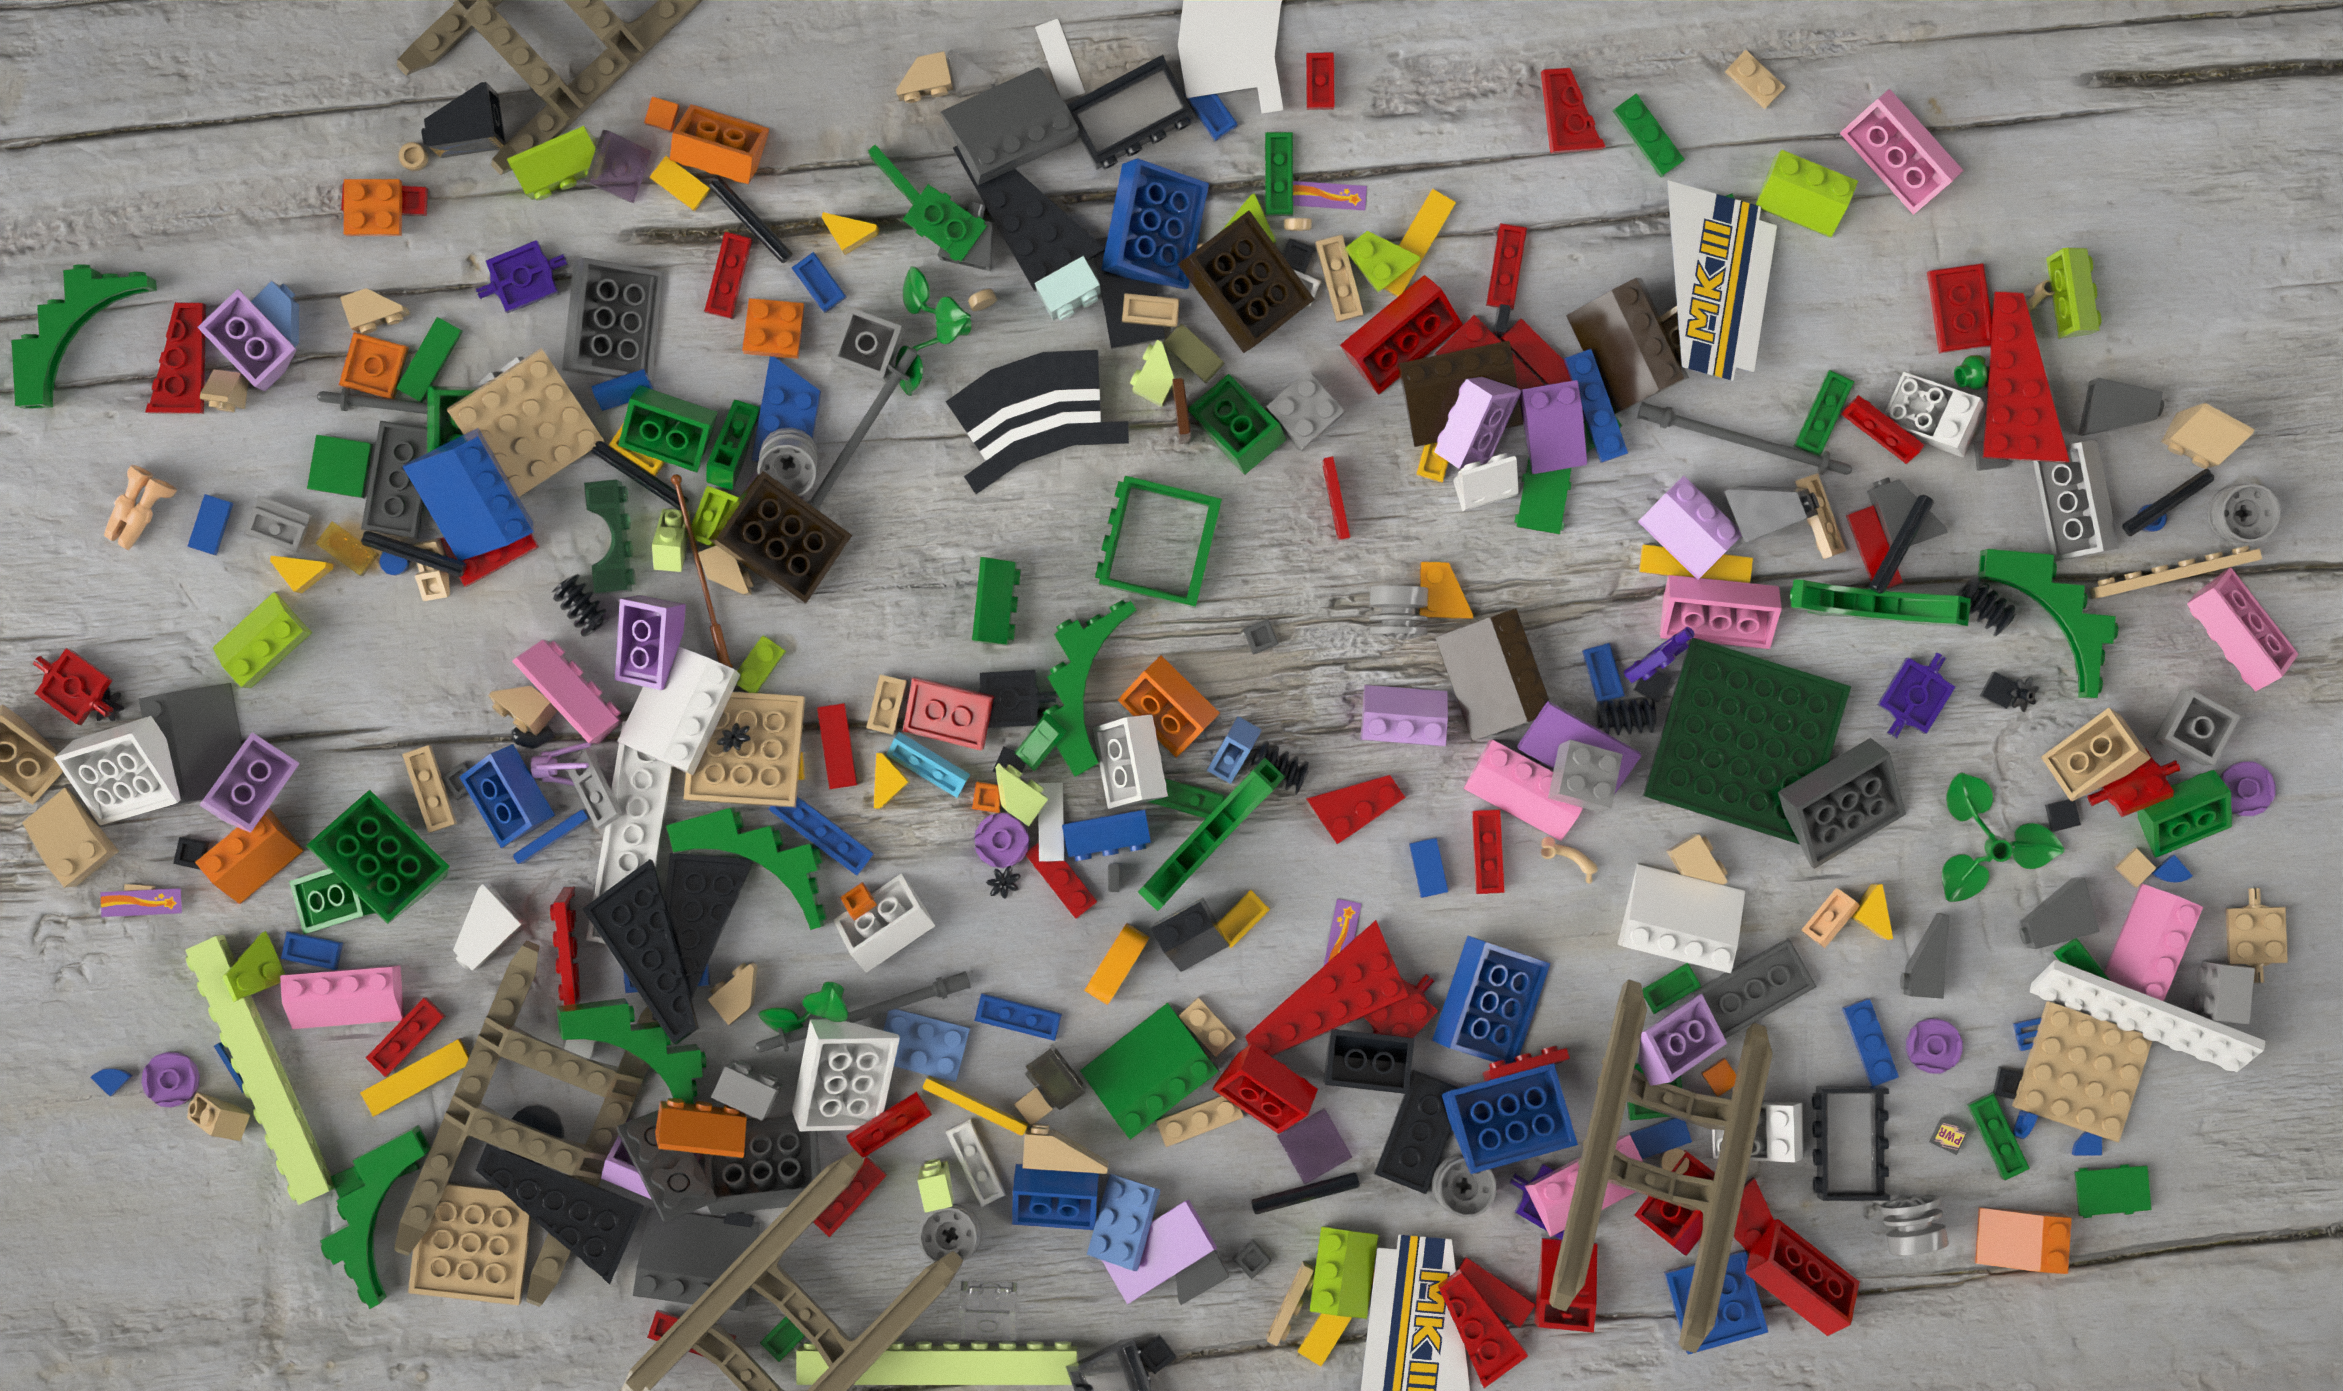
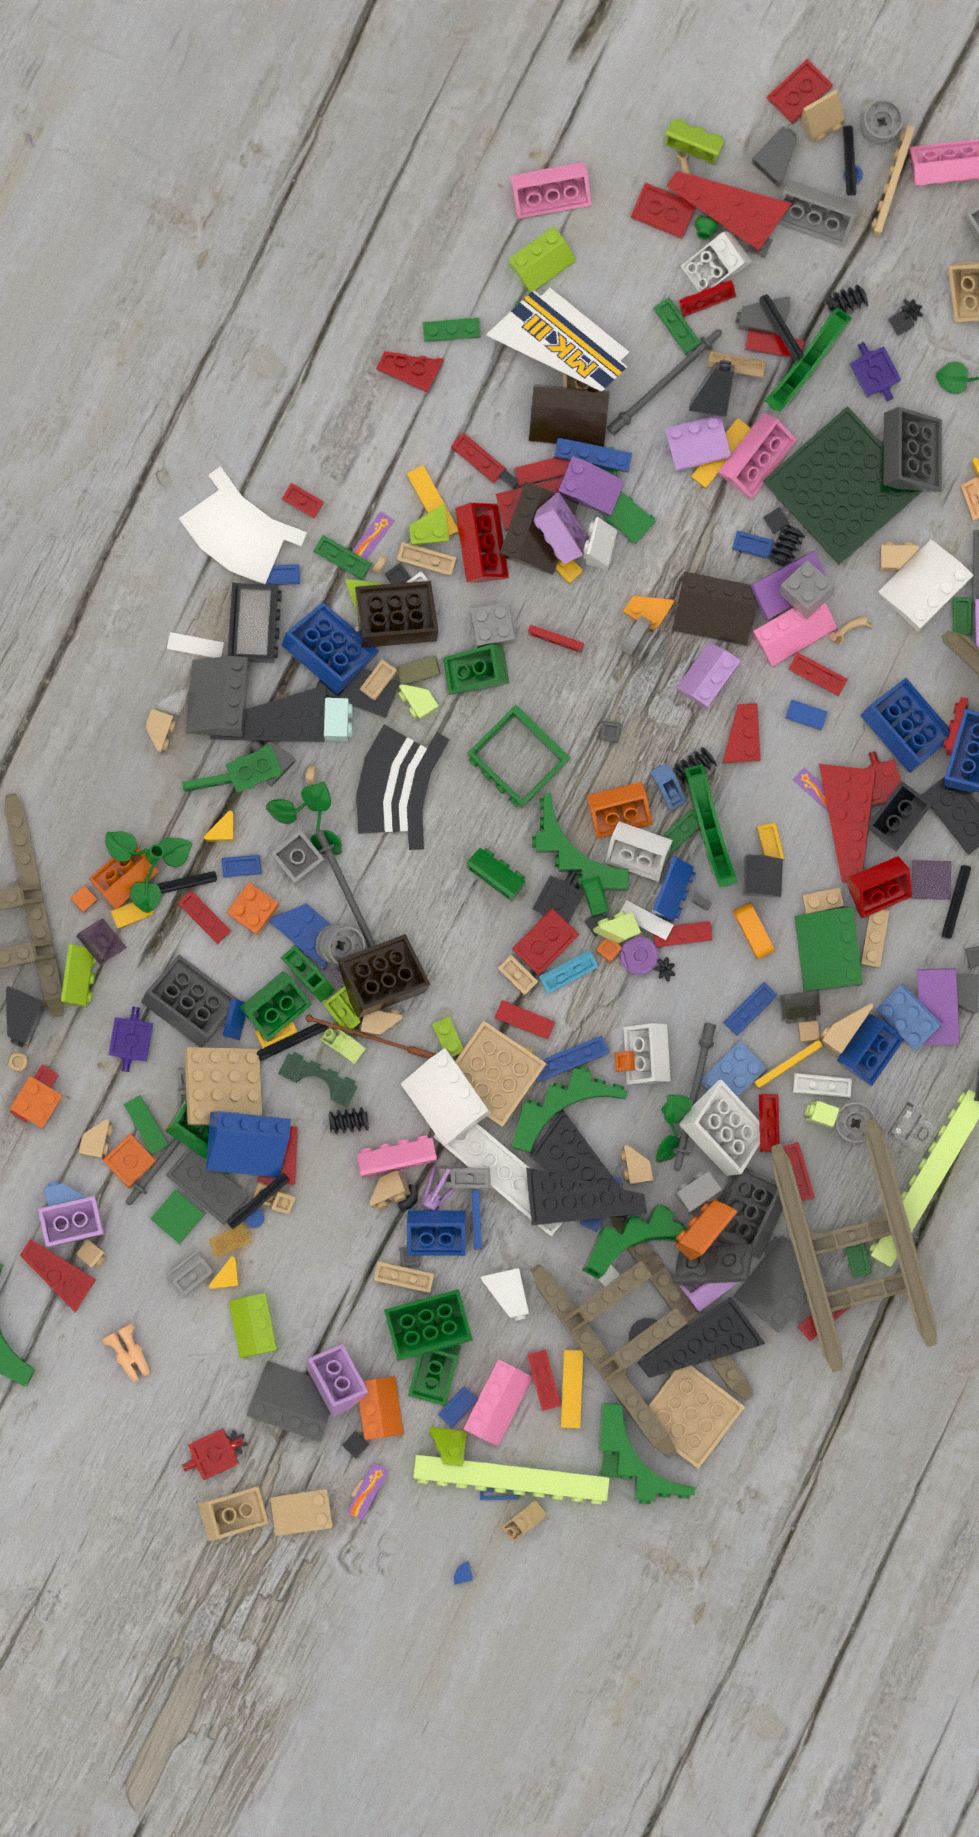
camera: 55 degrees left, 5 degrees down
white slope [54,716,181,826] -> none
medium lavender tile [141,1051,200,1108] -> none
blue tile [187,494,234,556] -> none
red wing [550,886,581,1005] -> none
medium lavender slope [615,595,686,690] -> none
black plant [717,723,751,752] -> none
yellow slope [874,753,910,809] -> none
reddish brown tile [1172,378,1191,444] -> none
dark purple plate [1624,626,1695,683] -> none
tan plate [1725,50,1785,109] -> none
green arch [1978,549,2119,699] -> none
none -> green plant [105,831,193,913]
none -> red tile [766,59,833,125]

